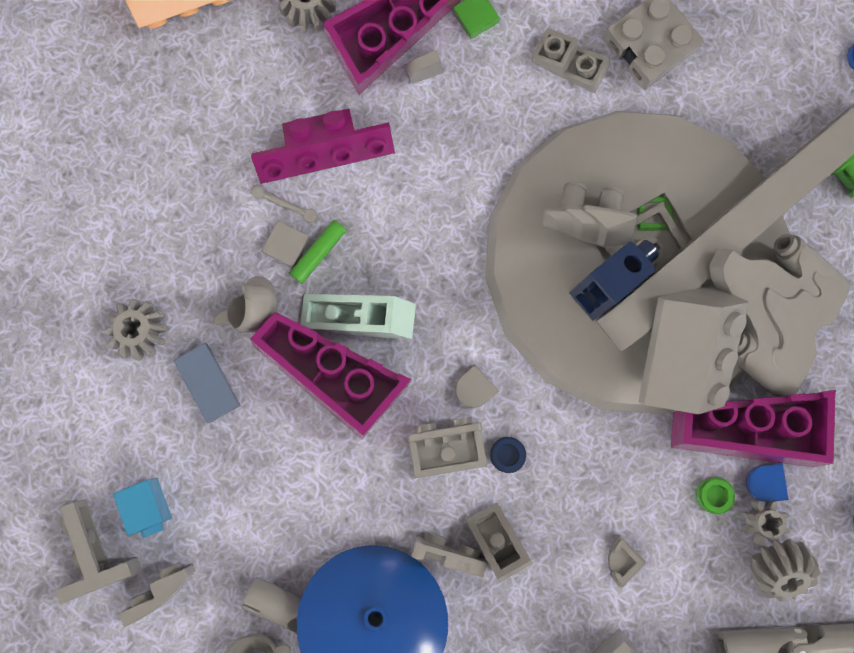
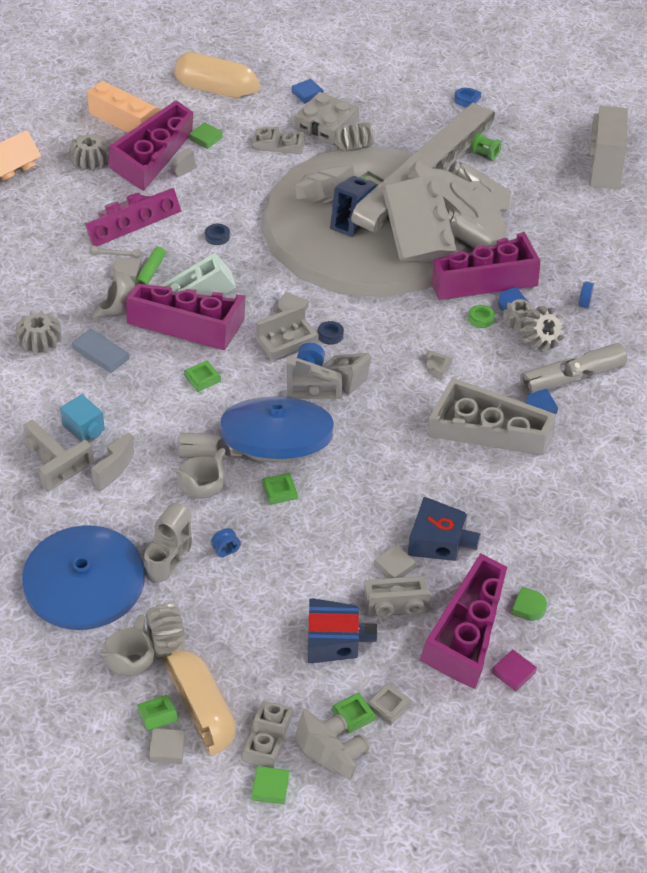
camera: 20 degrees left, 35 degrees down
none -> bright green tile [184,360,221,392]
none -> dark blue tile [205,223,230,245]
none -> blue tile [297,343,325,366]
none -> light grey gear [334,122,375,151]

